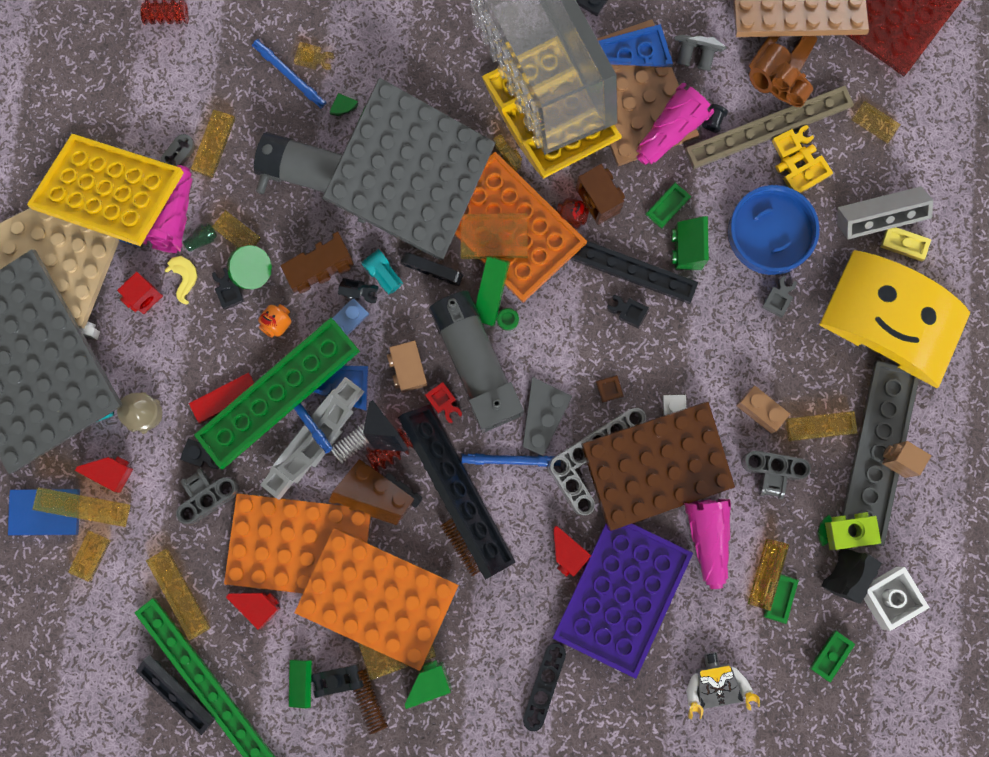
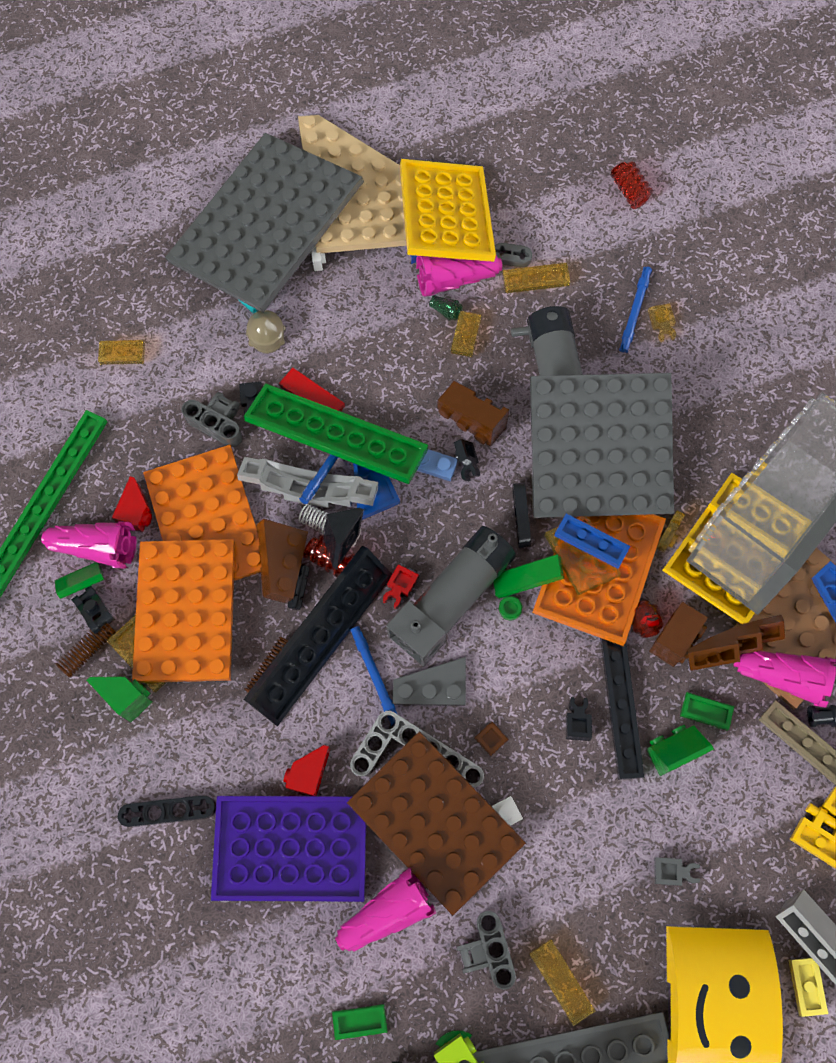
camera: 70 degrees right, 10 degrees down
blue tile [8,489,80,535] -> none
clear yellow plate [32,487,131,527] -> none
red slope [75,456,133,493] -> none
red brick [117,272,163,314] -> none
black plate [136,655,215,735] -> none
clear yellow plate [146,549,211,641] -> none
light yellow piece [165,256,198,305] -> none
black plate [212,268,245,310] -> none
tile [227,245,272,290] -> none
orange head [258,304,292,338] -> none
green tile [329,93,359,116] -> none
teal piece [361,249,403,295] -> none
medium nougat brick [387,341,428,393] -> none
torso [686,652,760,719] -> none
blue brick [728,185,820,275] -> none
medium nougat brick [736,386,790,434] -> none
clear yellow plate [748,539,789,611] -> none
none -> dark pink cone [41,521,137,569]
none -> blue plate [554,513,630,569]
none -> reddish brown slope [687,615,785,671]

